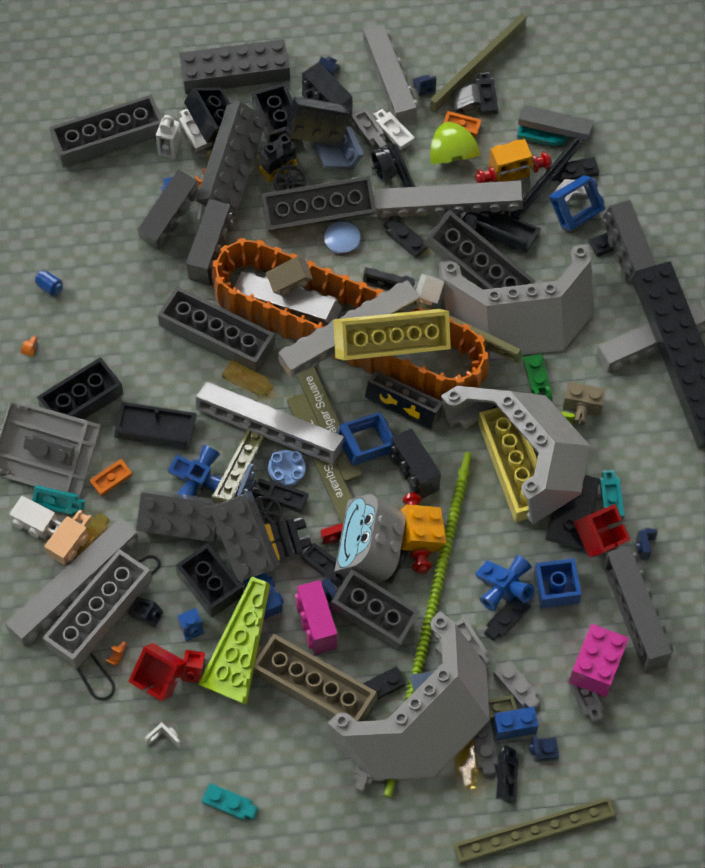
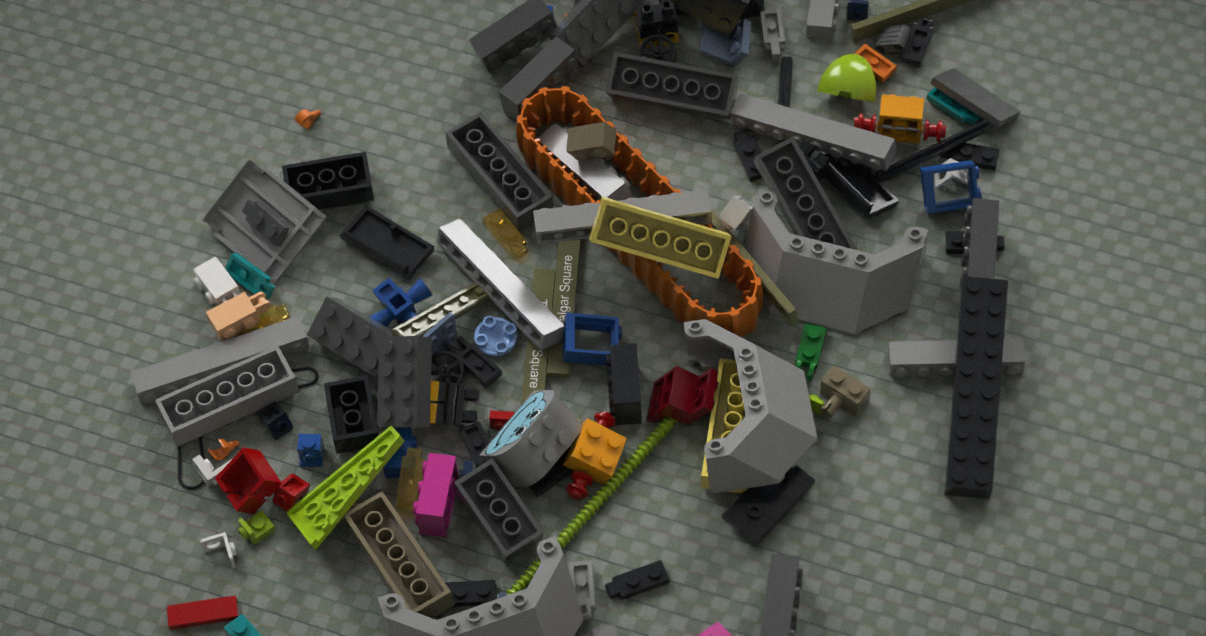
camera: 30 degrees right, 5 degrees down
blue brick [35,270,63,296] -> none
orange plate [89,459,133,497] -> none
light blue dish [324,221,361,254] -> none
black hinge [363,267,415,291] -> none
brick [365,371,443,429] -> none
black wheel [371,146,396,182] -> none
white hinge [373,109,415,151] -> none
blue brick [475,555,534,611] -> none
blue brick [534,558,582,609] -> none
red piece [574,504,631,558] -> none
teal hinge [599,470,625,519] -> none
dark blue bracket [635,528,658,560] -> none
none -> red tile [167,595,239,630]
none -> white bracket [192,454,232,487]
none -> lime bracket [238,510,276,545]
none -> clear yellow hinge [396,447,426,510]
none -> dark red bracket [646,366,719,425]

